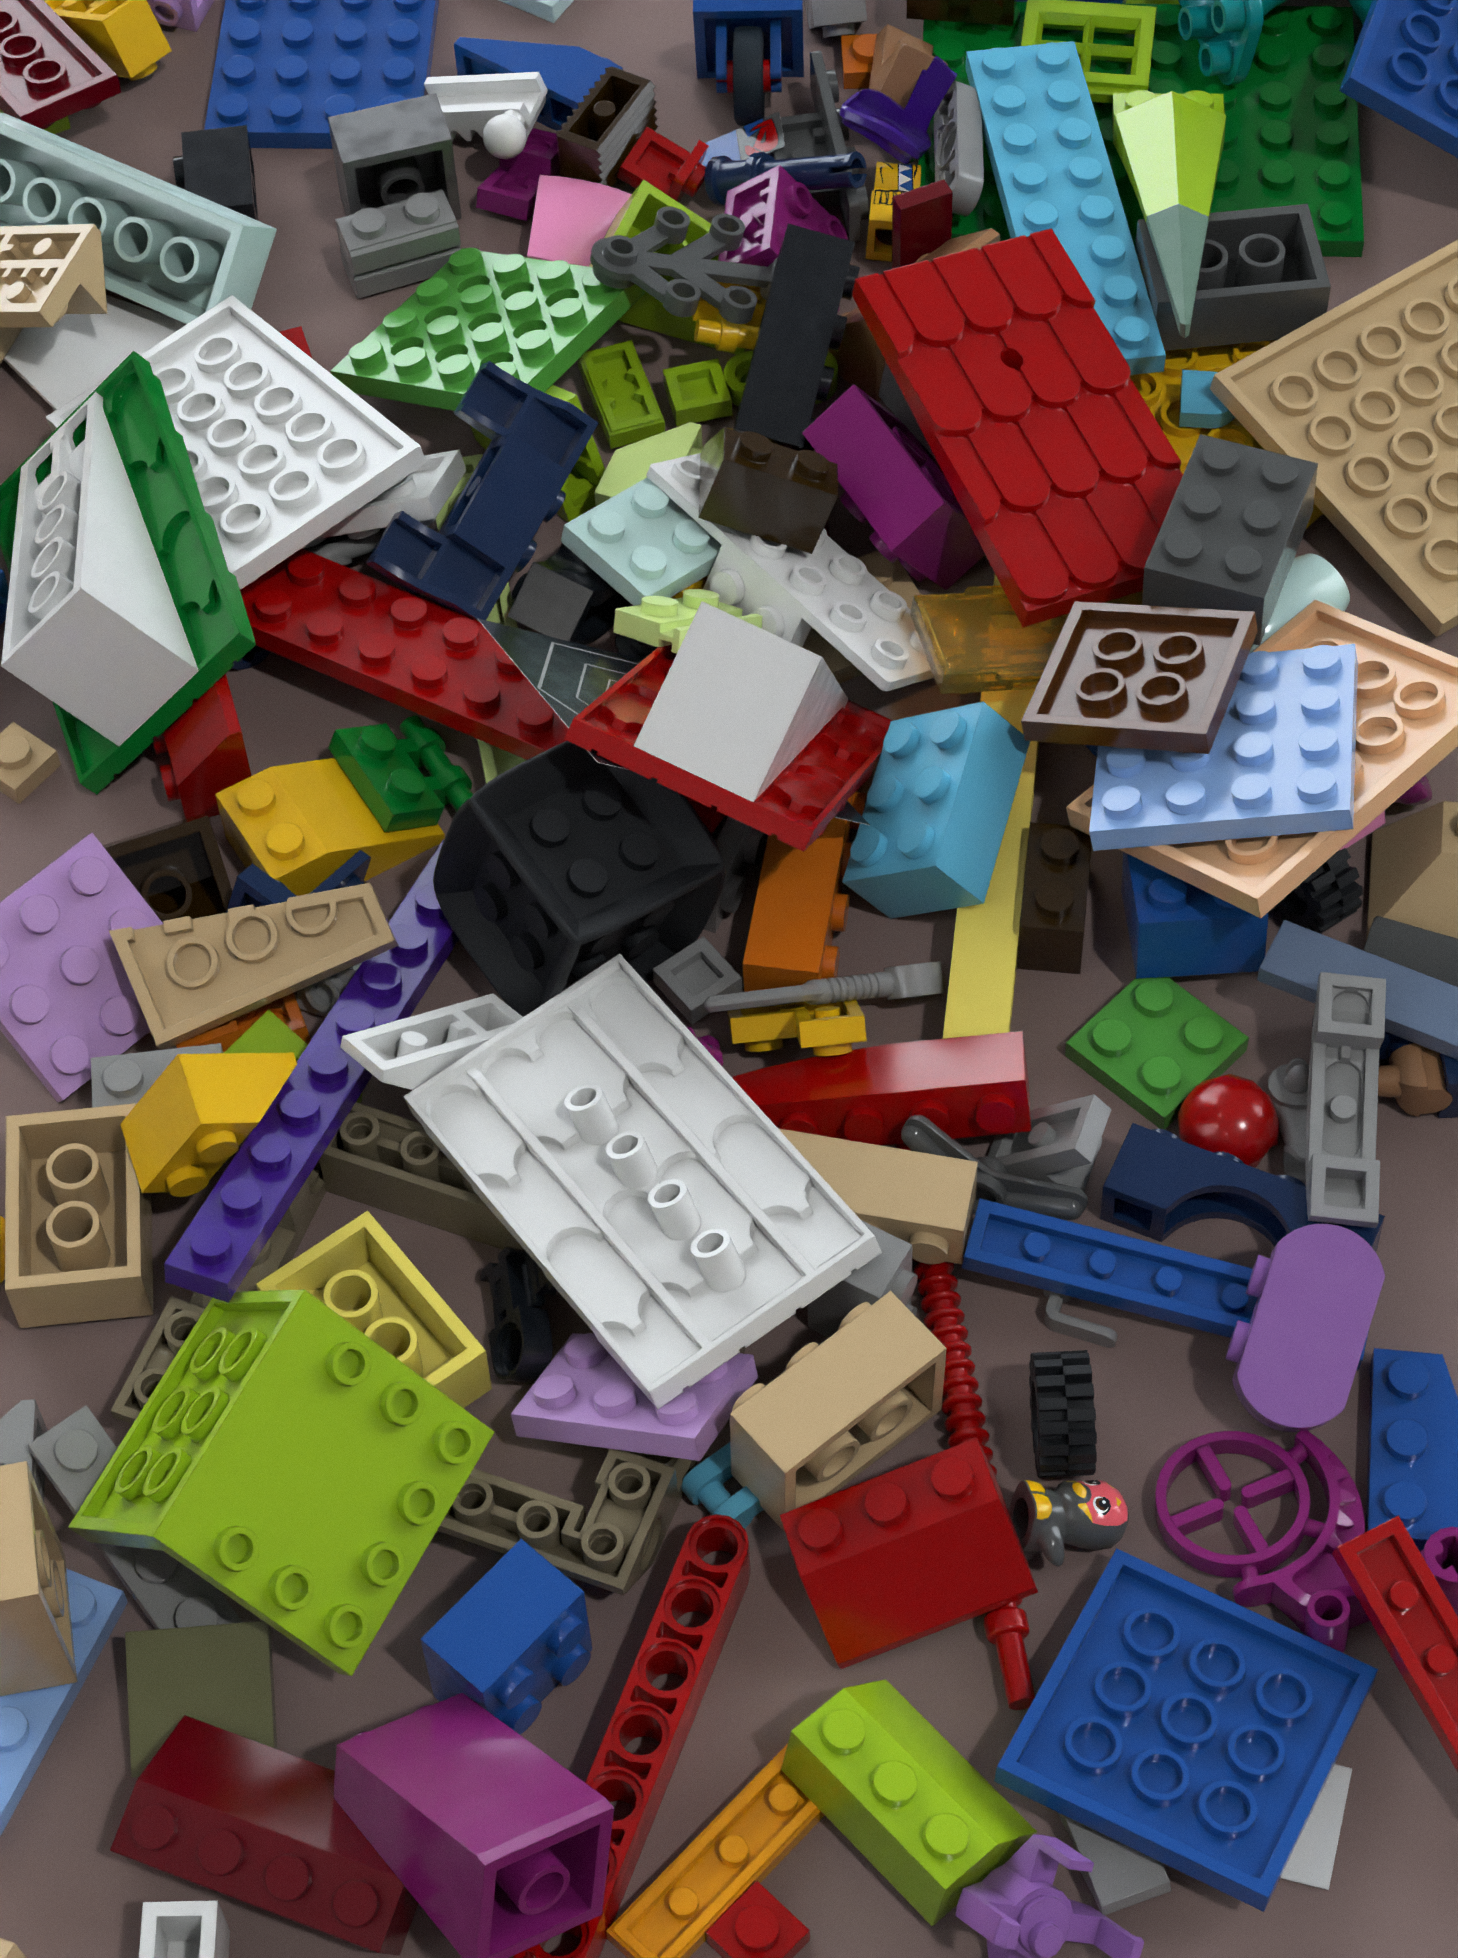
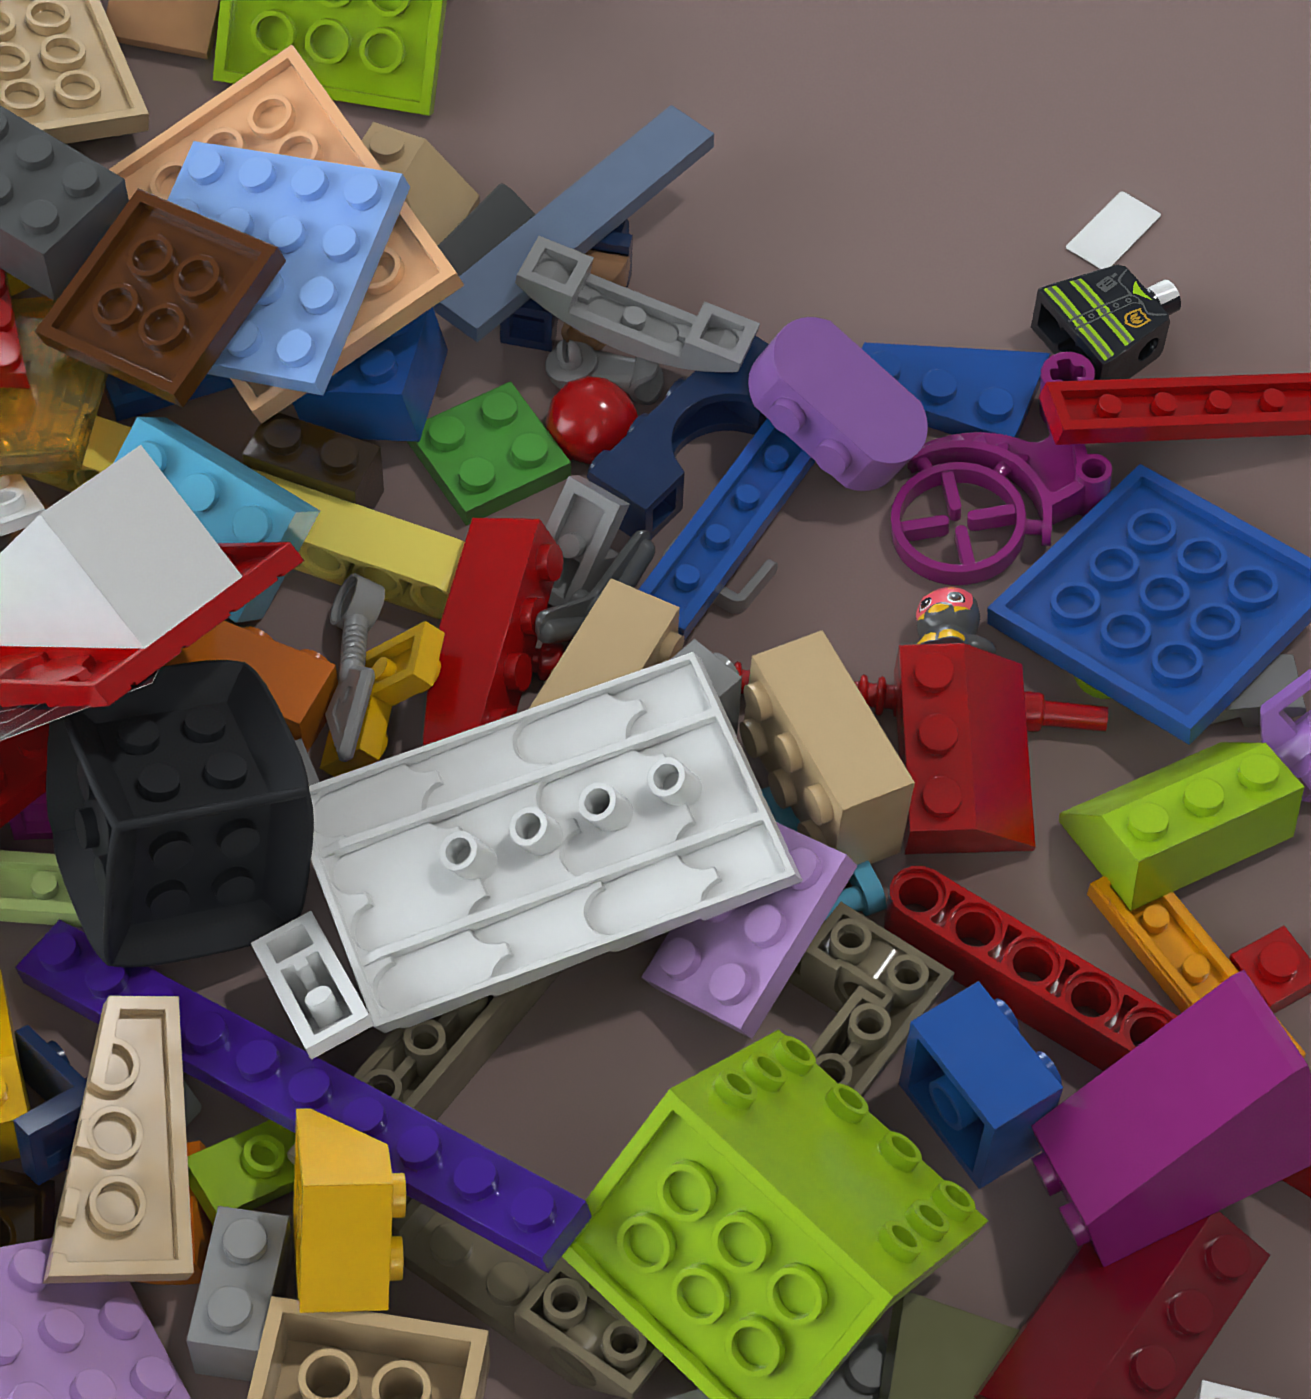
camera: 80 degrees left, 0 degrees up
light yellow slope [256,1210,492,1408] -> none
black piece [480,1247,557,1384] -> none
black tyre [1029,1350,1097,1478] -> none

